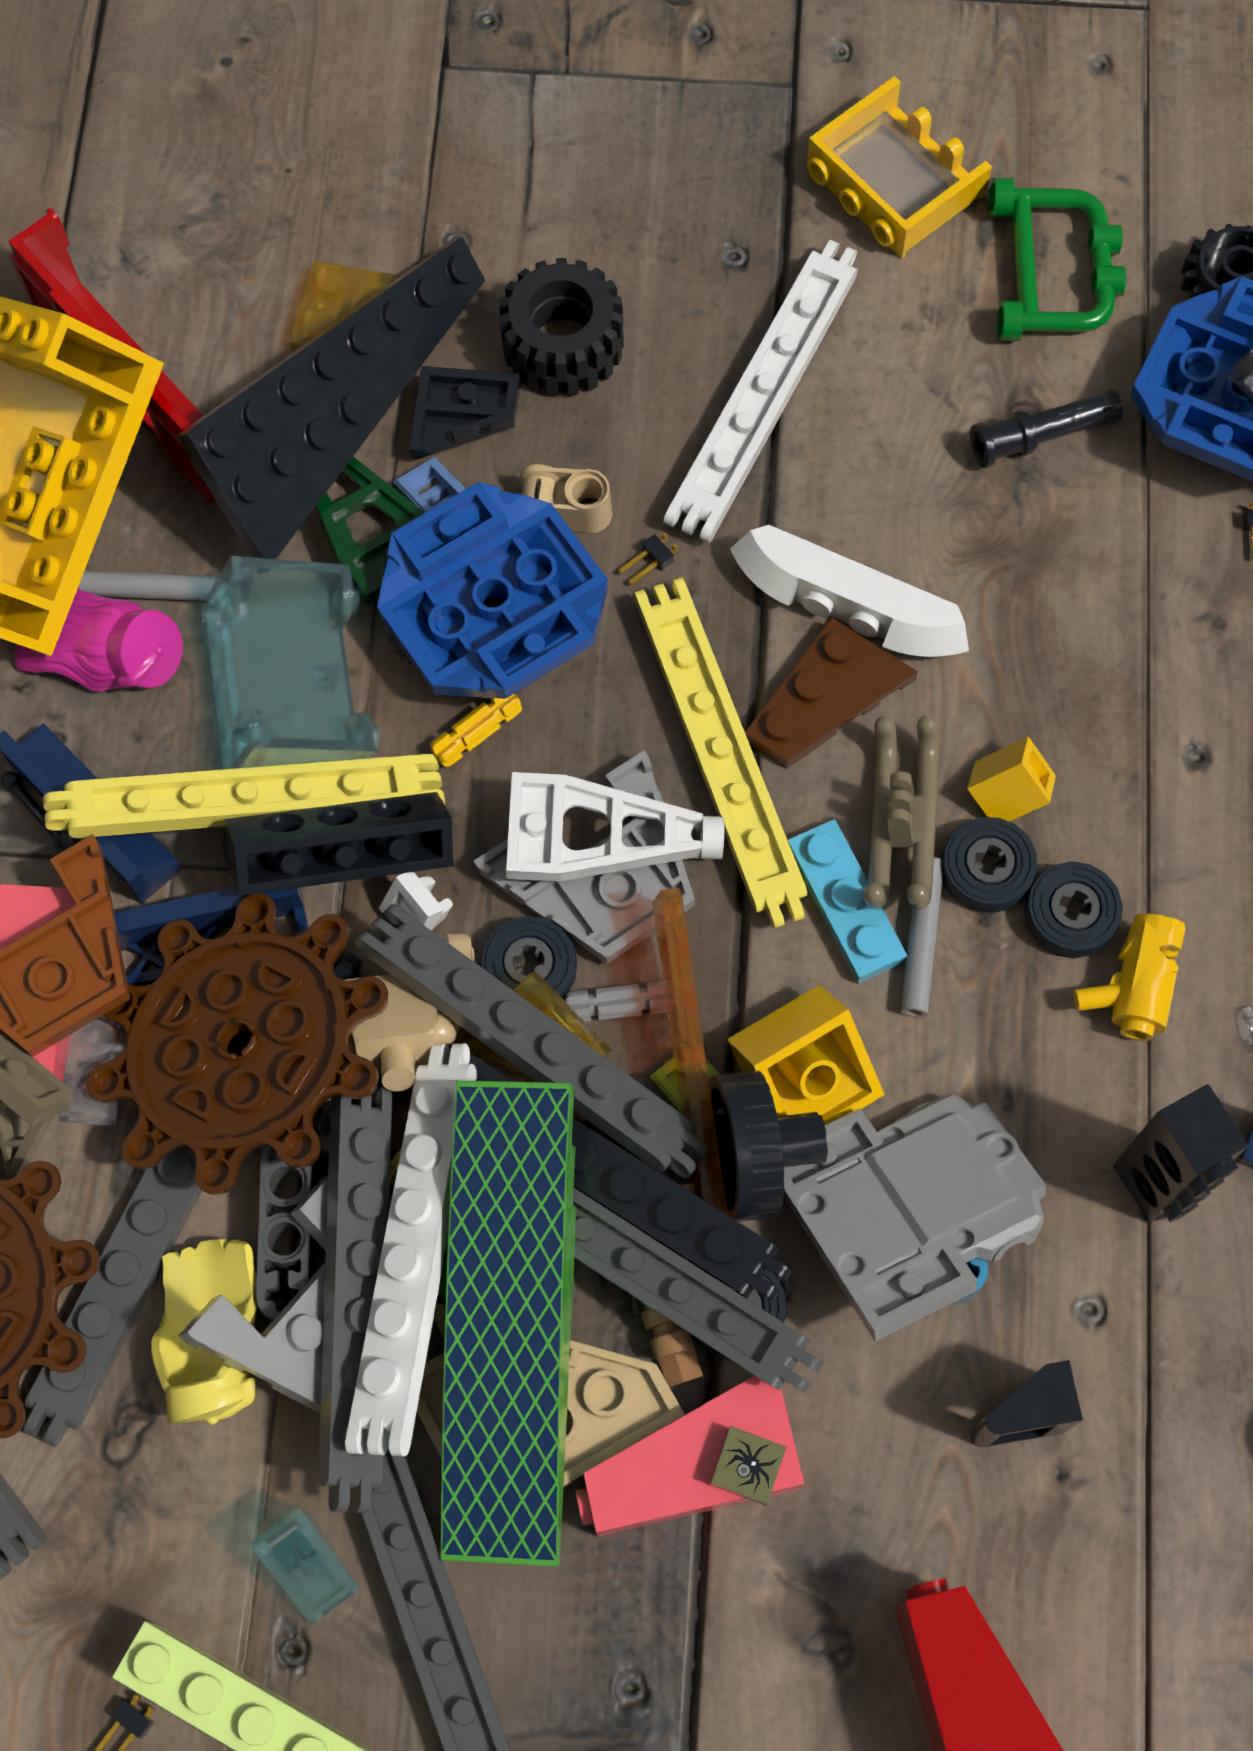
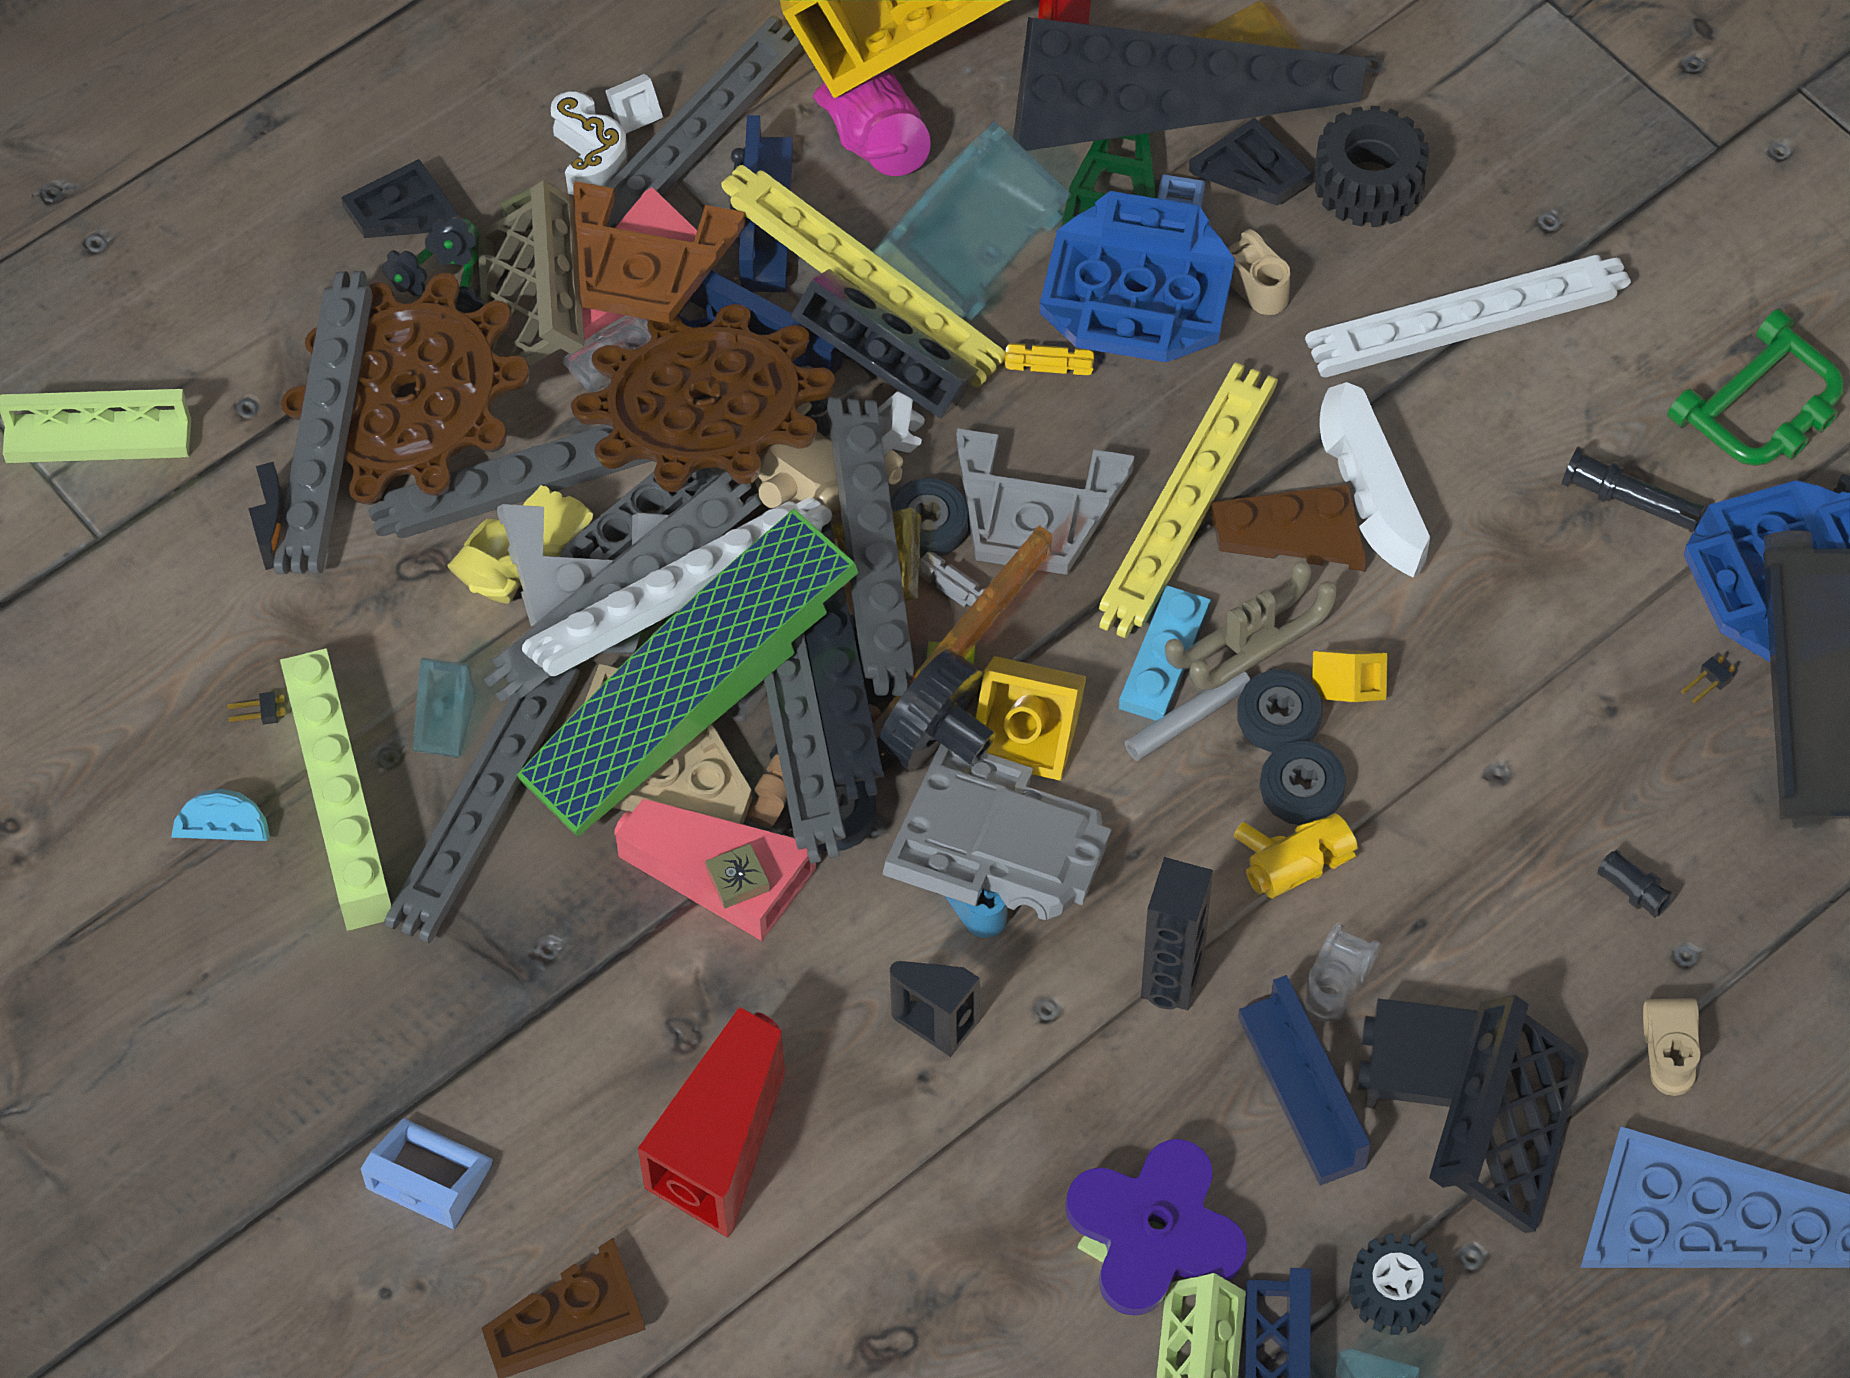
camera: 45 degrees right, 10 degrees down
light grey piece [79,571,235,602] -> none
white plate [506,772,724,882] -> none
piece [618,533,678,585] -> none
yellow window [806,76,992,259] -> none

